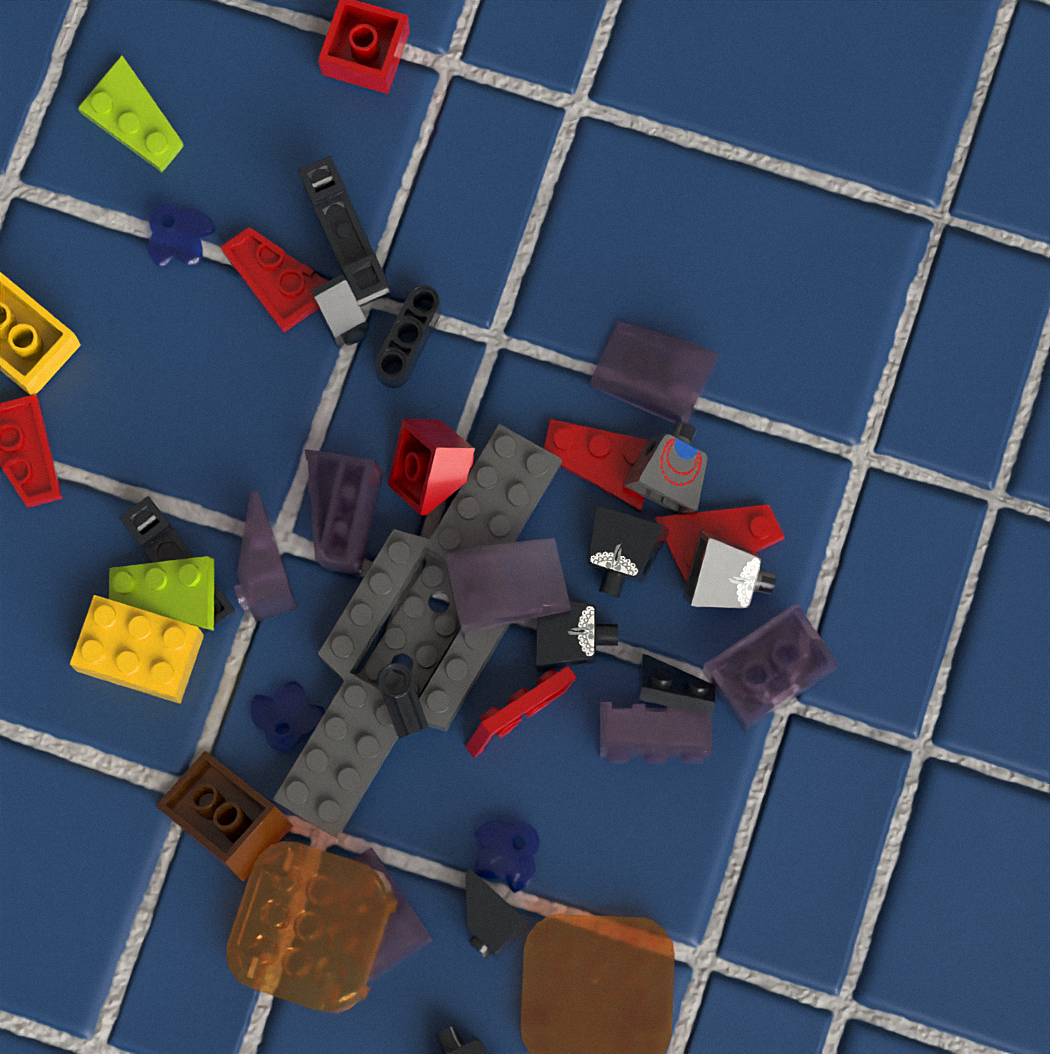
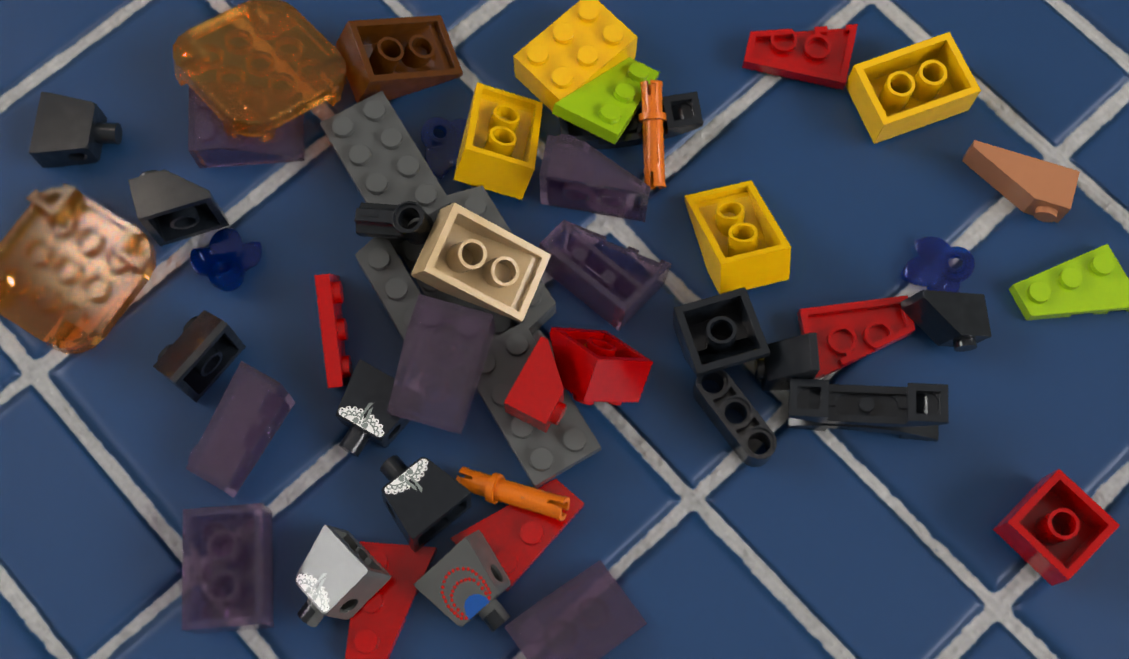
camera: 115 degrees right, 5 degrees down
black wing [639,654,715,715] -> none
none -> black slope [153,310,246,403]
none -> tan slope [410,202,551,322]
none -> yellow slope [453,82,543,200]
none -> orange pin [456,466,570,521]
none -> red slope [504,336,567,433]
none -> orange pin [638,80,667,190]
none -> black slope [673,287,770,377]
none -> yellow slope [685,180,791,294]
none -> black slope [901,290,992,352]
none -> nougat slope [962,140,1080,223]

